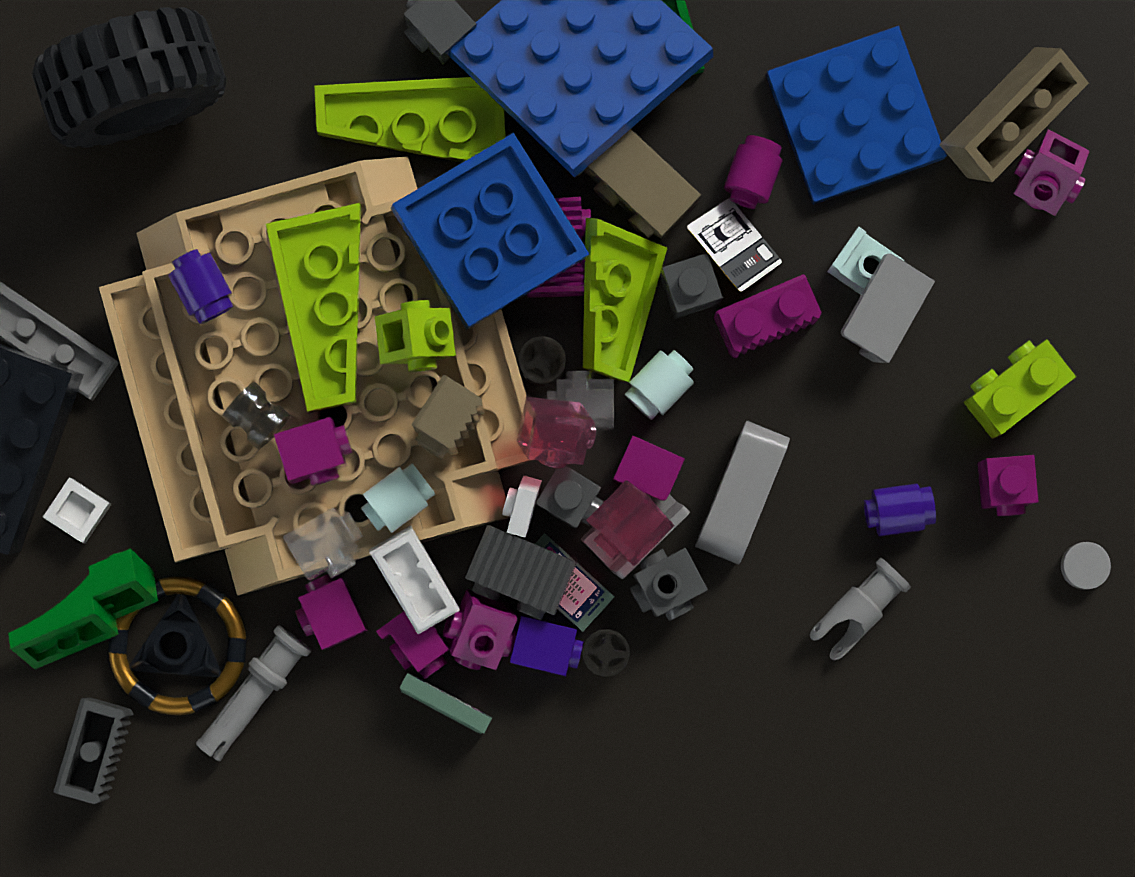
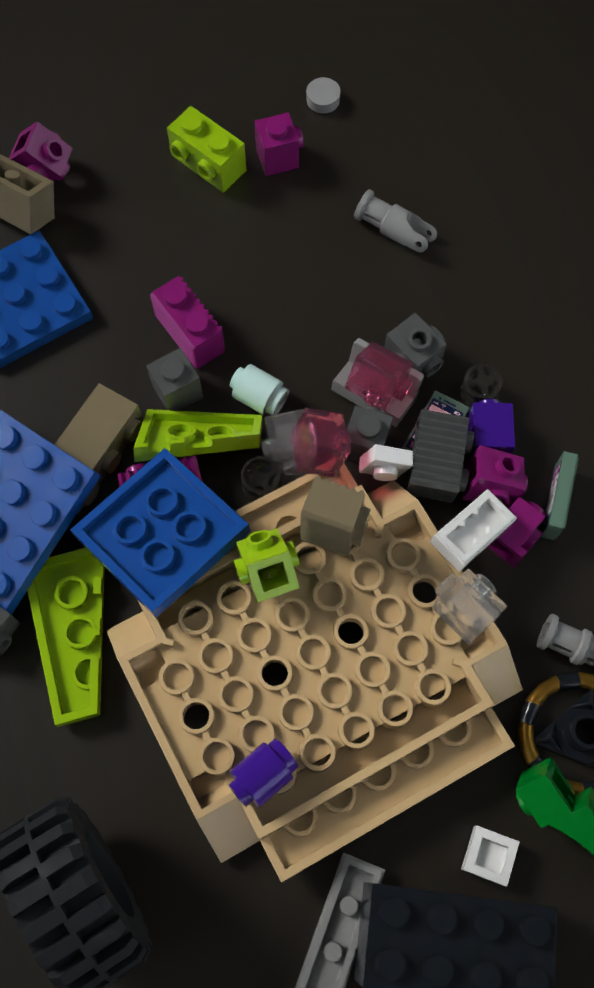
camera: 95 degrees left, 15 degrees down
clear smoke wheel [222,382,291,450] -> none
lime wing [266,203,361,413] -> none
magenta brick [274,417,353,486] -> none
magenta brick [295,573,368,650] -> none
light aqua brick [361,463,435,533] -> none
magenta panel [612,436,685,501] -> none
sticker [687,198,782,292] -> none
light grey beam [695,420,790,565] -> none
magenta brick [723,135,782,209] -> none
light aqua brick [827,227,904,295] -> none
light grey panel [841,254,935,363] -> none
dark purple brick [864,483,936,536] -> none

